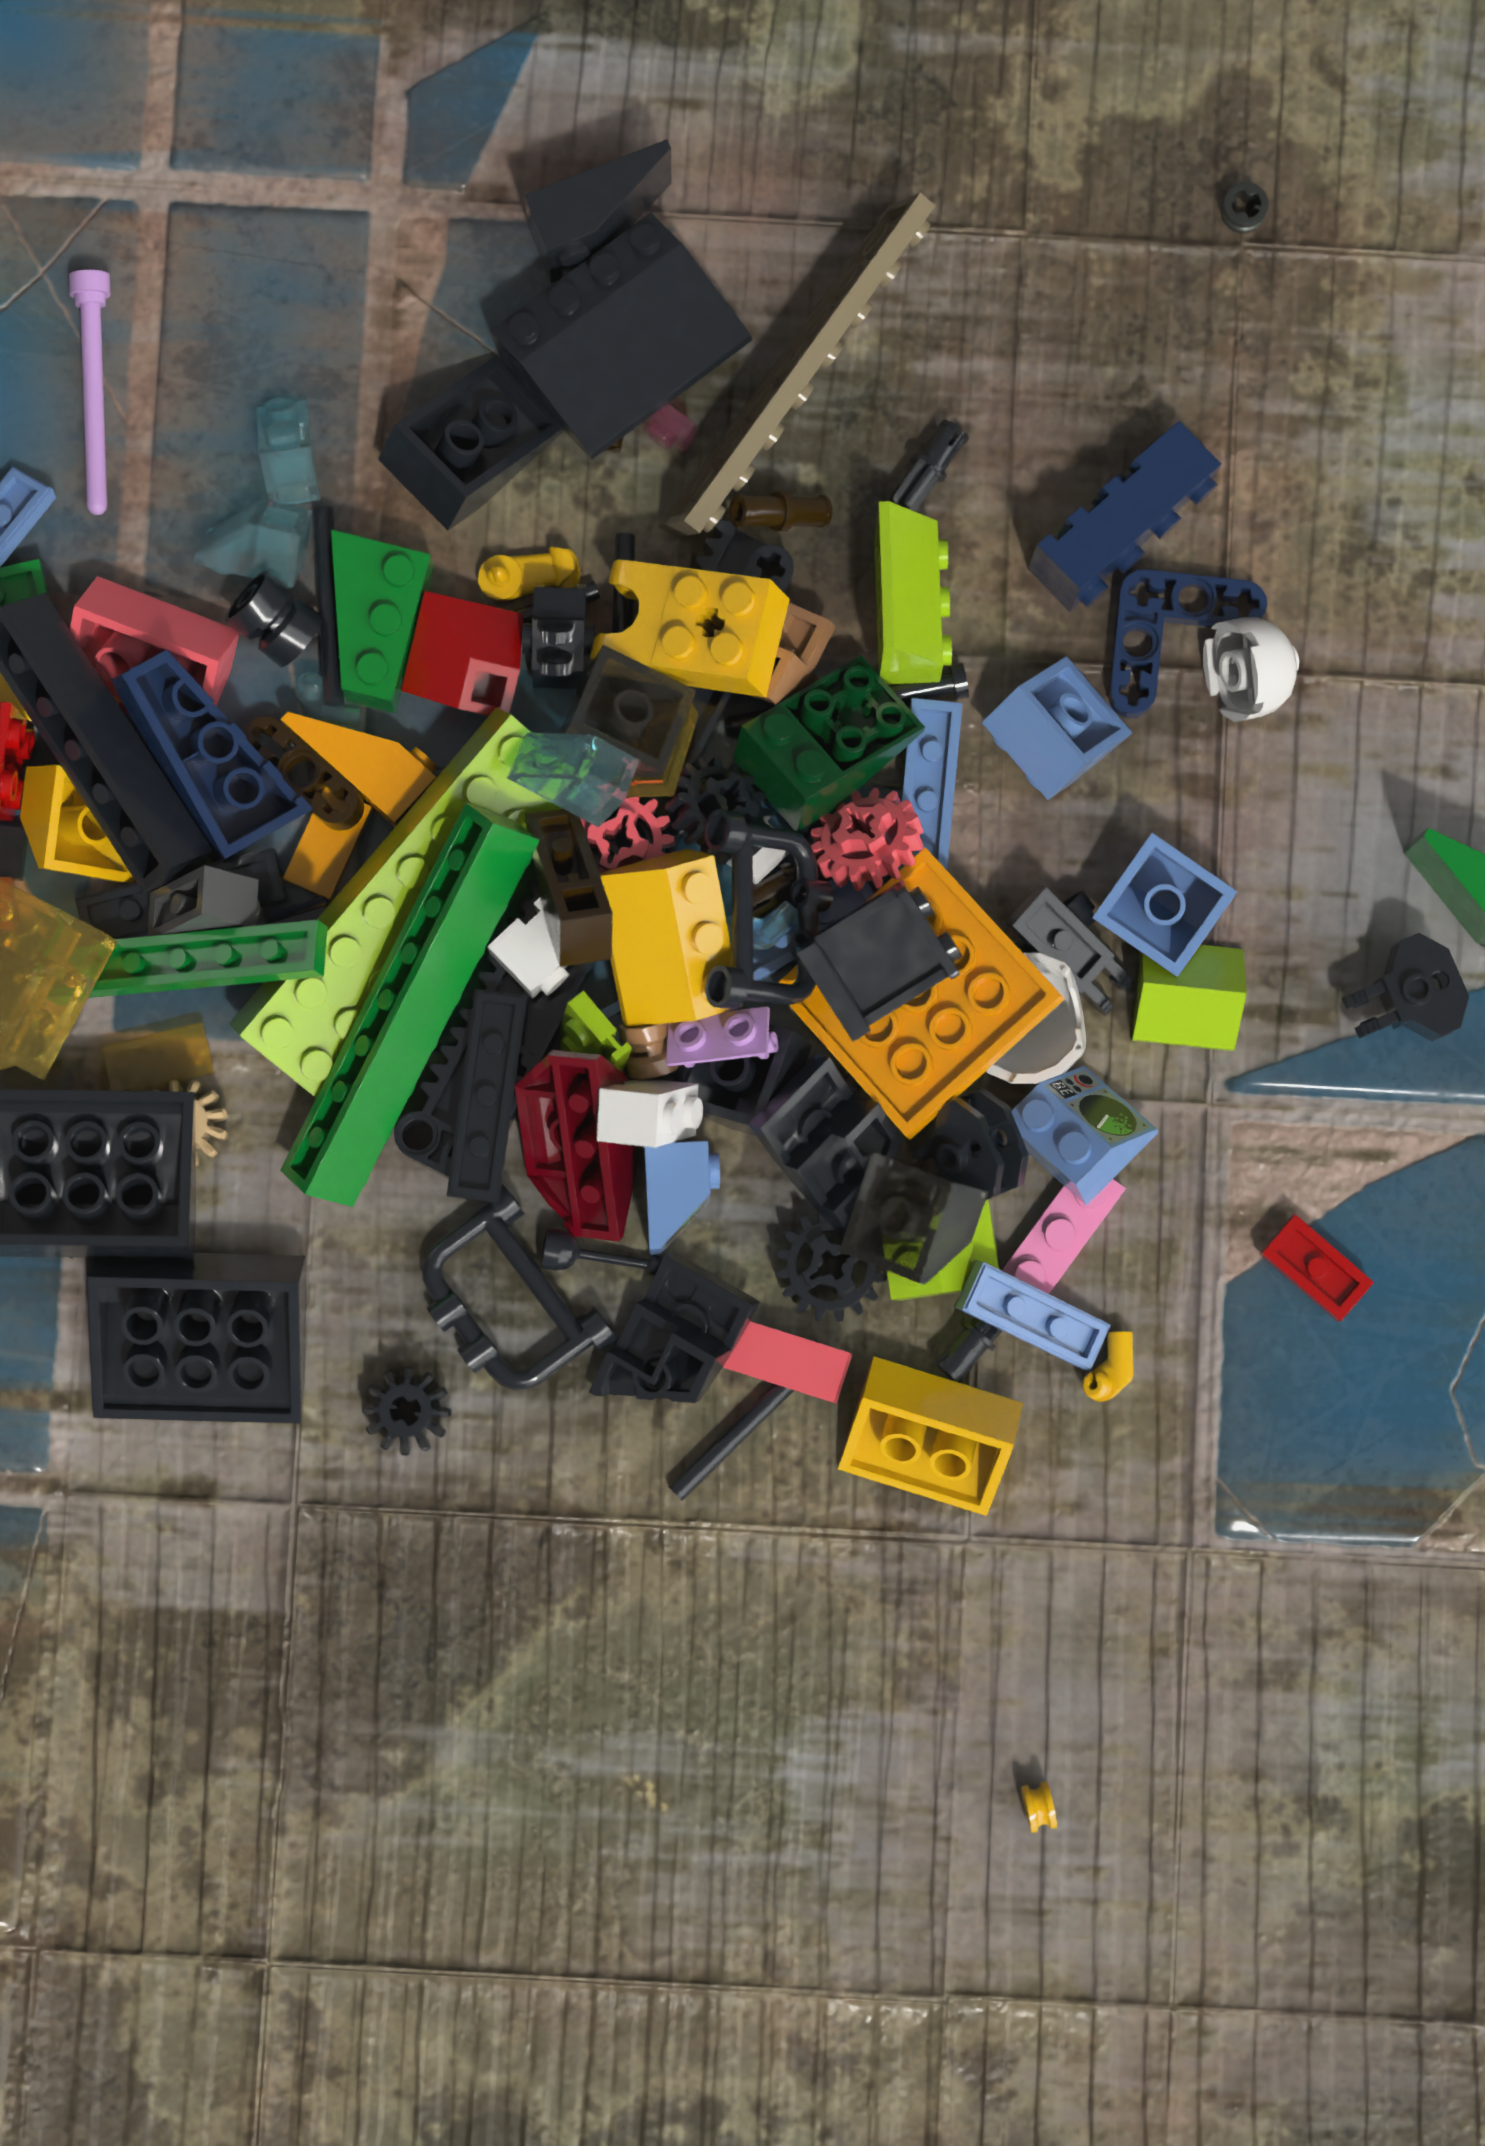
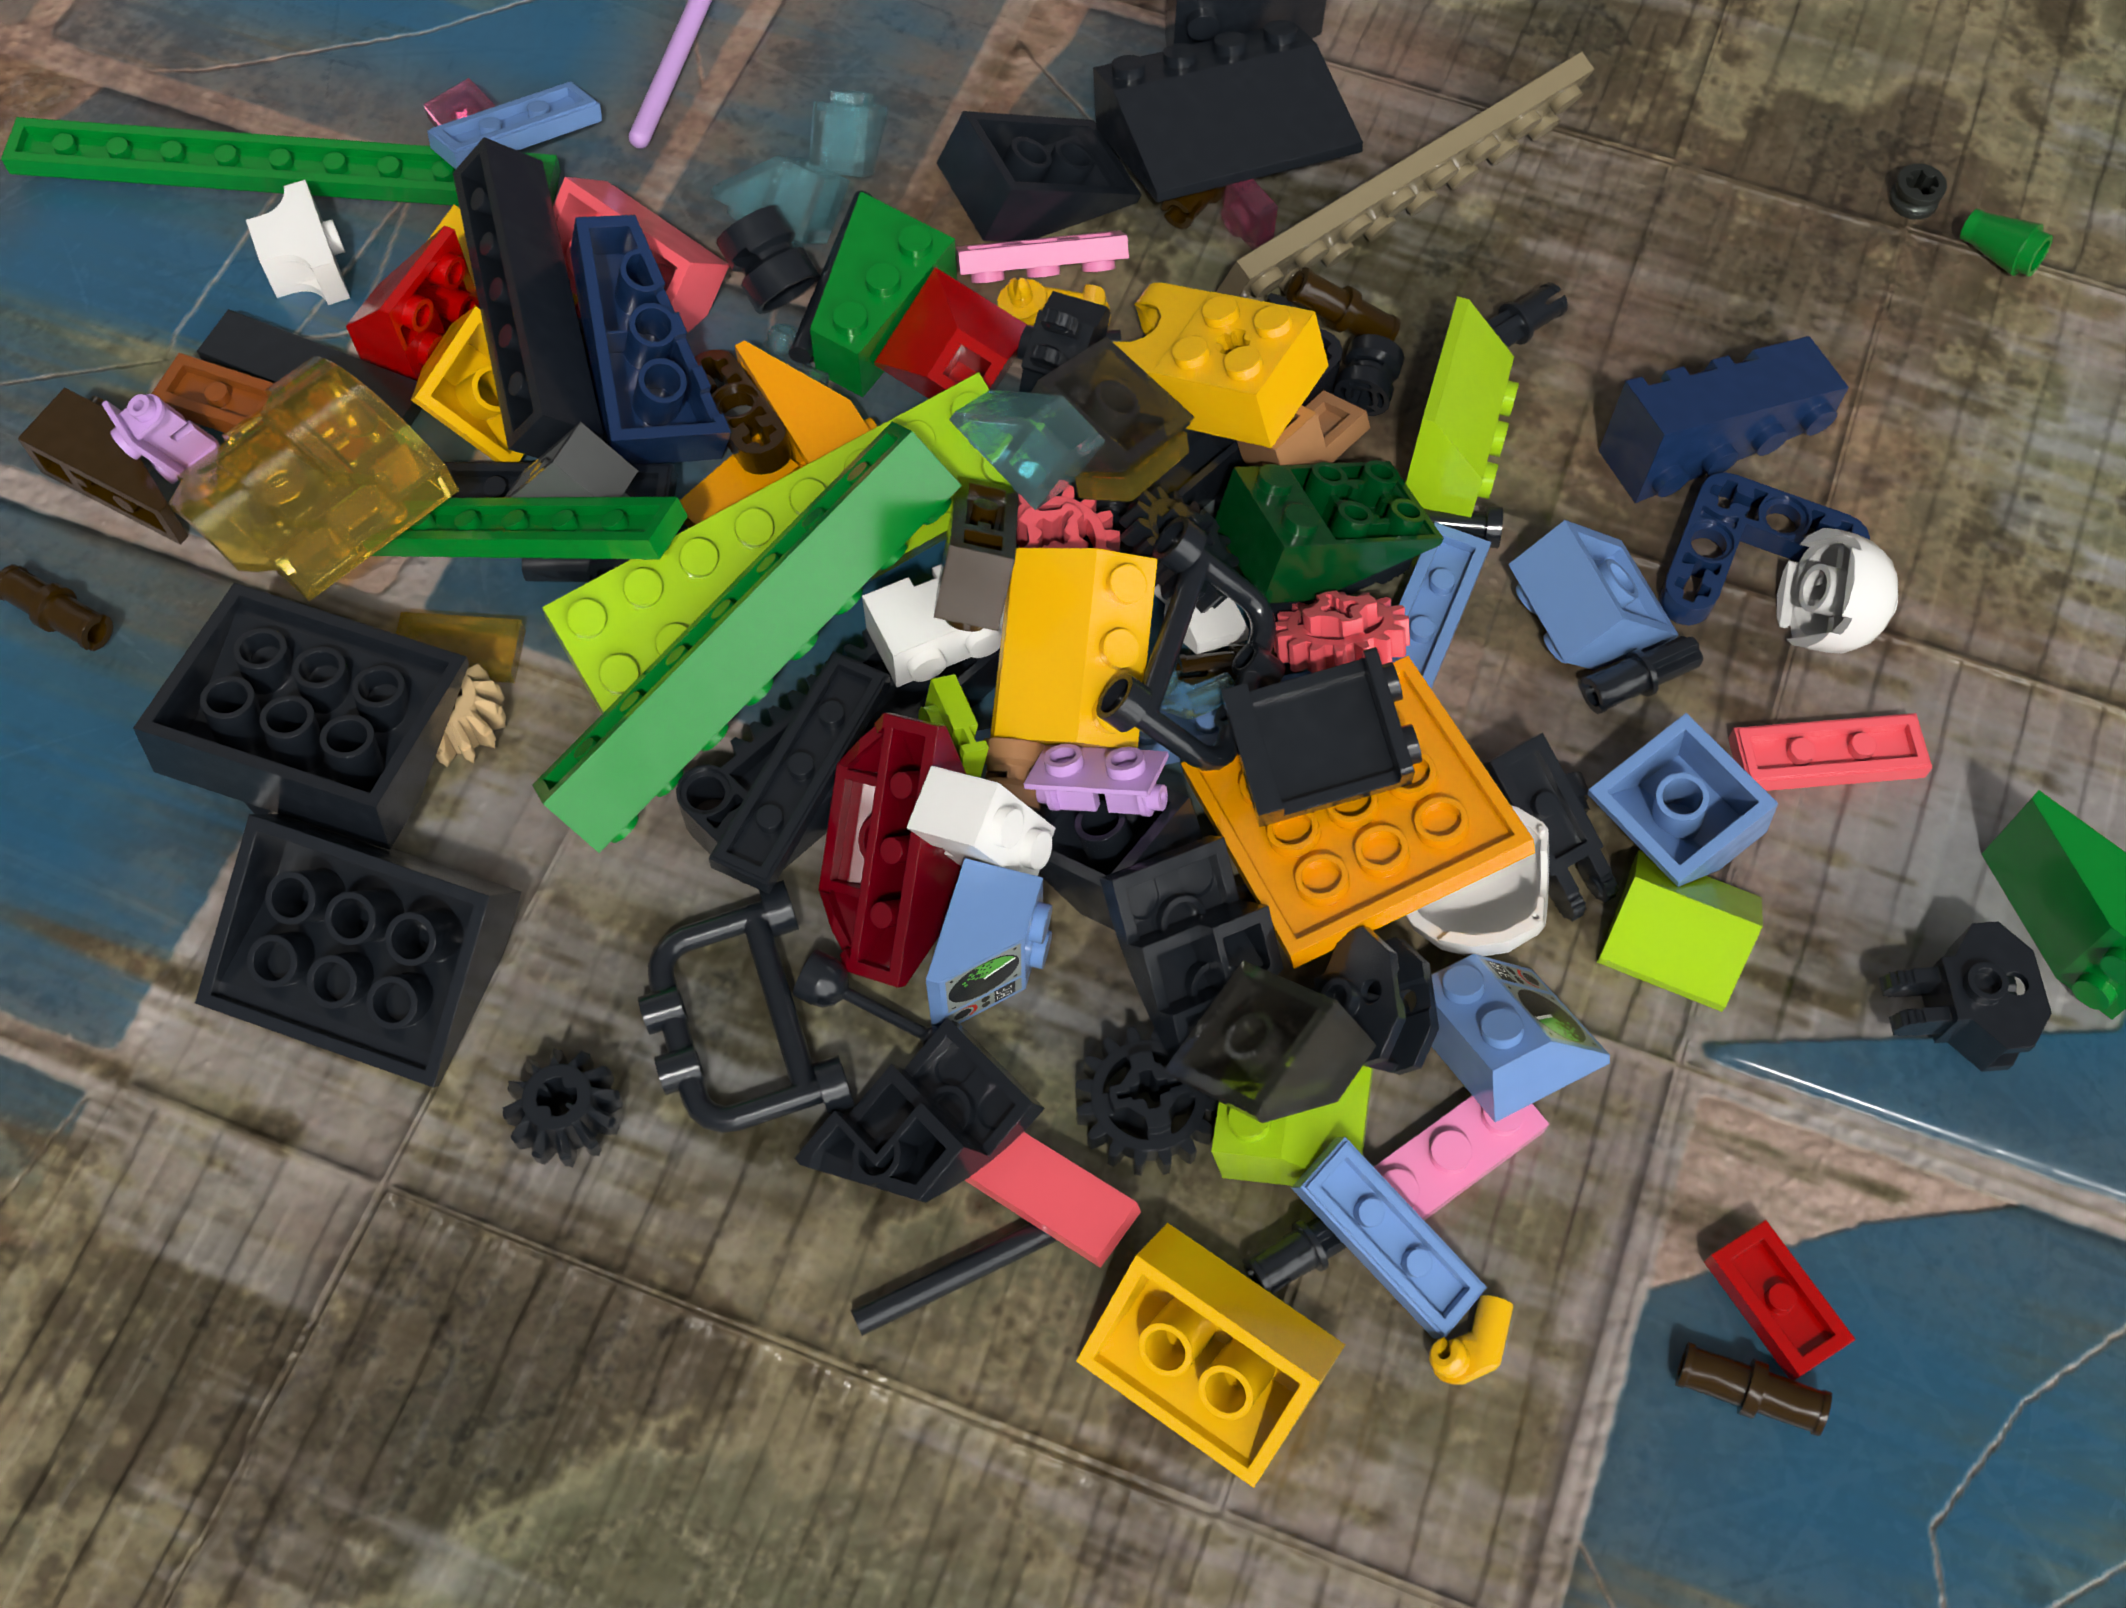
camera: 25 degrees right, 20 degrees down
none -> bright pink plate [956,230,1129,283]
none -> black wheel [1334,334,1405,416]
none -> black axle [1581,636,1703,714]
none -> dark brown pin [1675,1342,1832,1436]
none -> coral tile [1728,713,1932,791]
none -> green cone [1960,208,2053,277]

